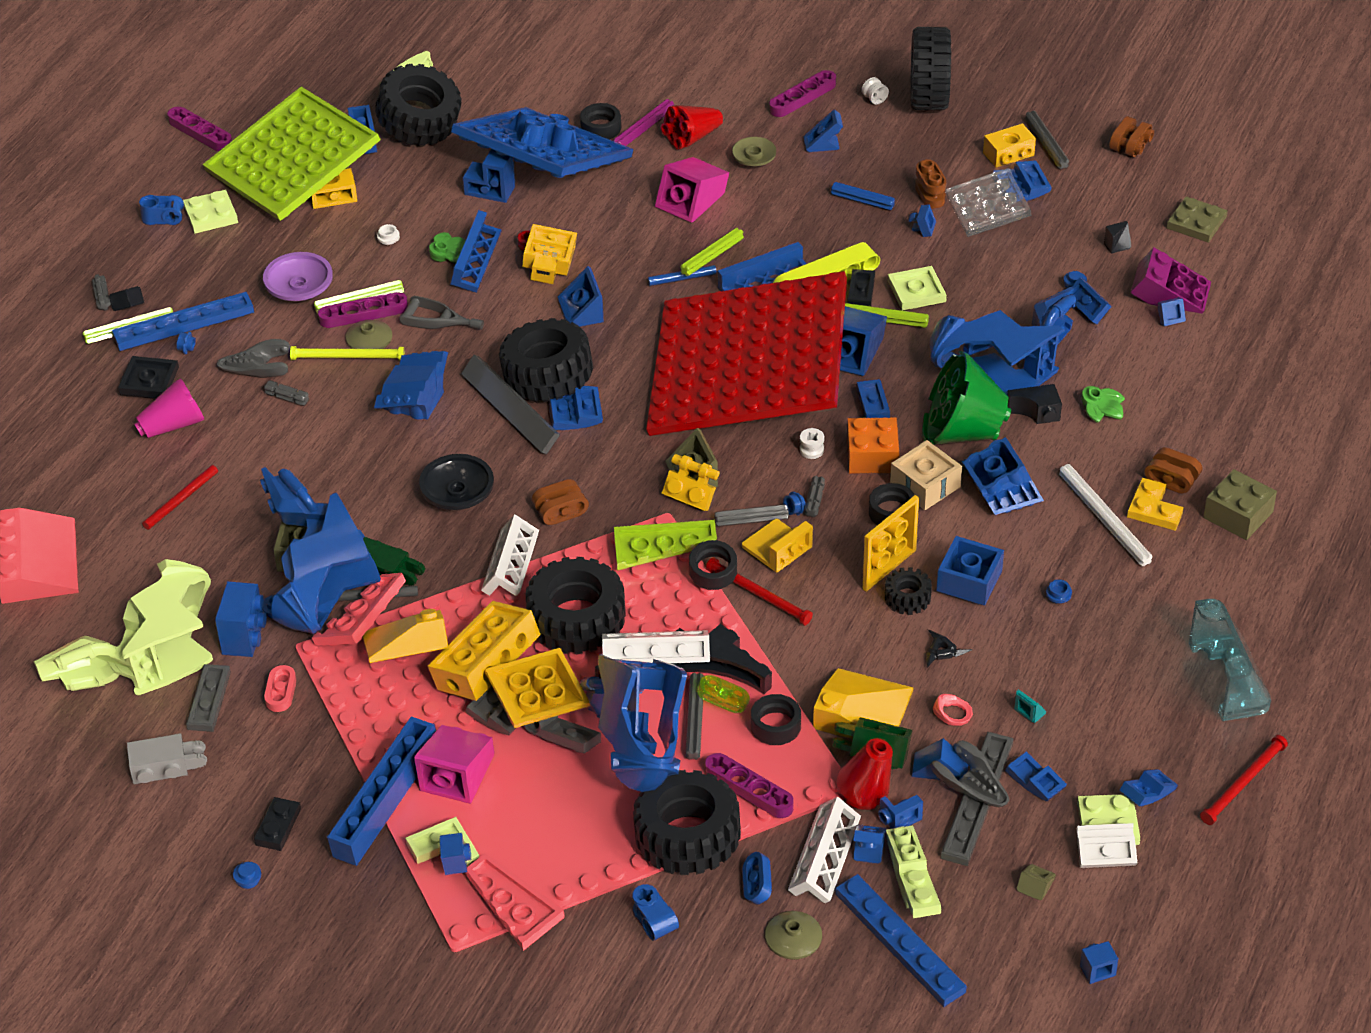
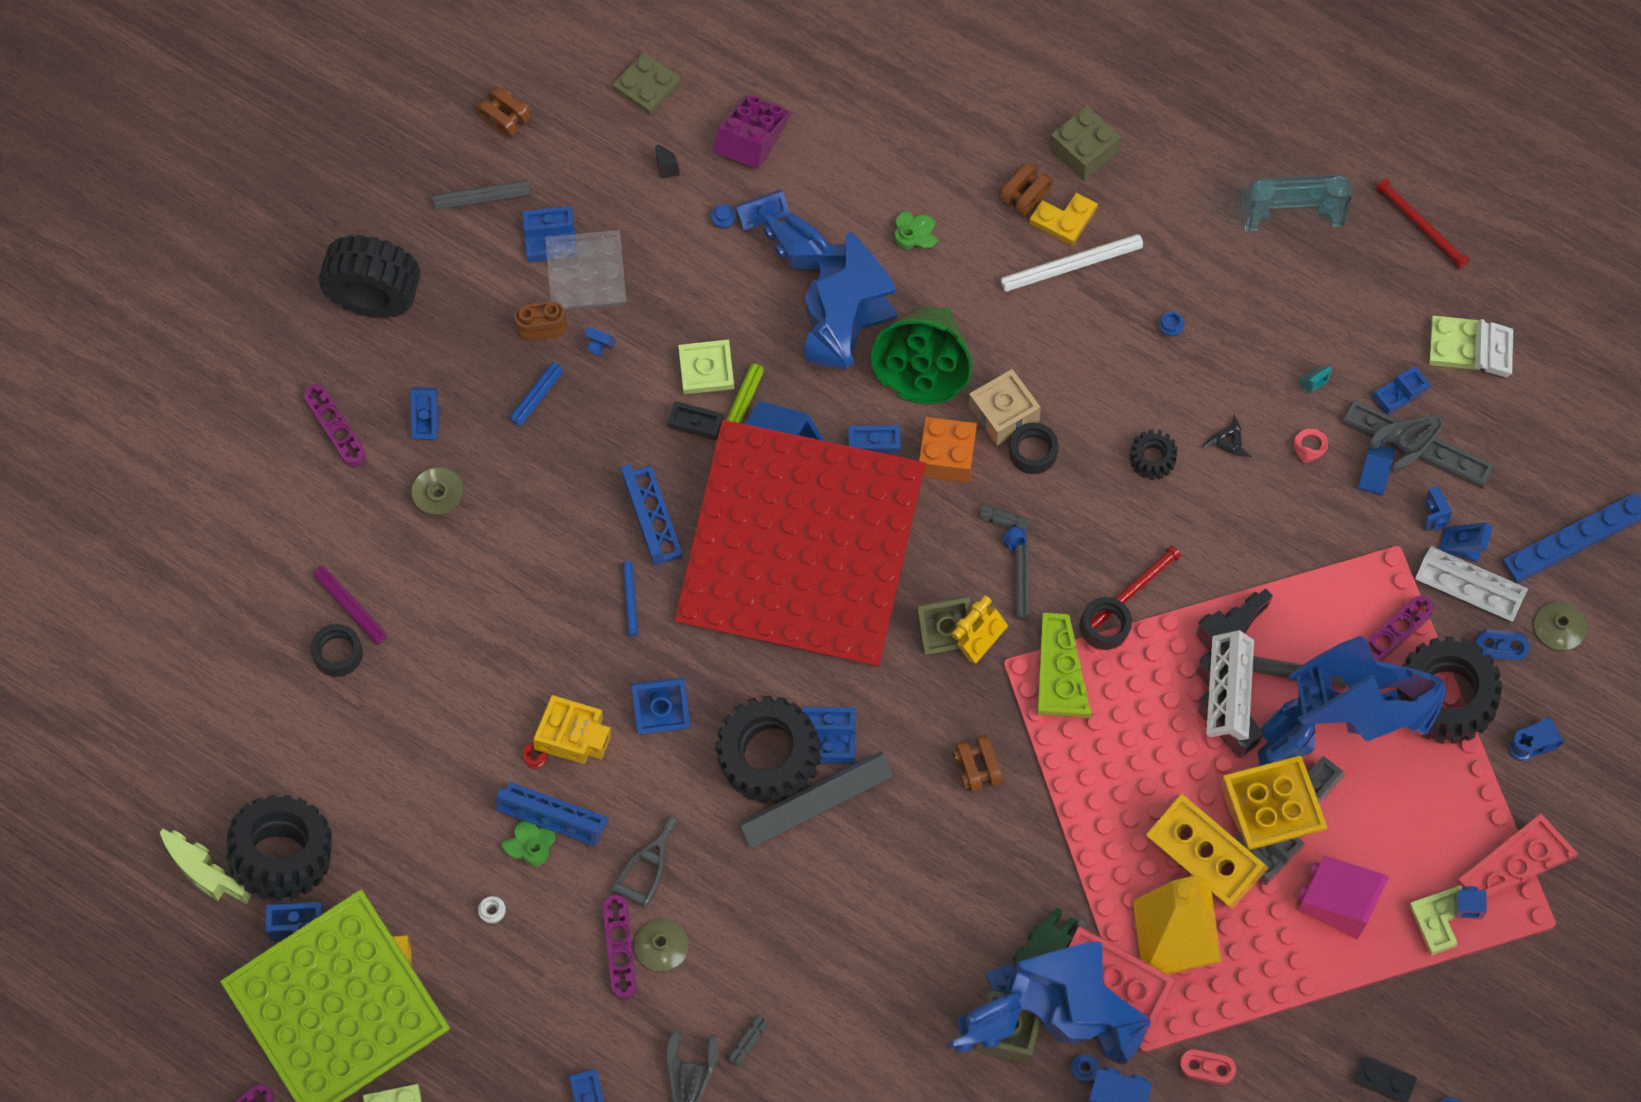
camera: 80 degrees left, 20 degrees up
medium lavender dish [263,252,333,302] -> none
neon yellow bar [290,346,405,361] -> none
axle [314,280,404,314] -> none
blue brick [327,716,436,866] -> none
blue slope [374,351,448,420] -> none
black dish [419,454,494,510] -> none
blue plate [451,107,633,178] -> none
blue brick [463,149,515,203] -> none
white fence [481,514,539,596] -> none
black tyre [525,556,626,654] -> none
dark pink slope [655,157,729,222] -> none
red cone [661,105,723,150] -> none
lime axle [680,228,744,276] -> none
clear neon green plate [697,675,750,713] -> none
yellow bracket [742,519,813,573] -> none
black tyre [751,694,801,745] -> none
neon yellow beam [773,242,880,283] -> none
white wheel [800,428,824,459] -> none
yellow slope [813,668,914,739] -> none
dark green hinge [831,717,913,769] -> none
red cone [835,738,893,810] -> none
white wheel [862,77,889,104] -> none
yellow slope [863,495,919,592] -> none
yellowish green slope [886,825,941,918] -> none
blue brick [937,536,1004,606] -> none
blue slope [960,437,1044,515] -> none
yellow brick [983,123,1036,168] -> none
black arch [1007,384,1062,424] -> none
olive slope [1017,864,1056,900] -> none
blue plate [1080,941,1118,984] -> none
blue slope [1120,769,1178,807] -> none
tile [1158,297,1186,326] -> none

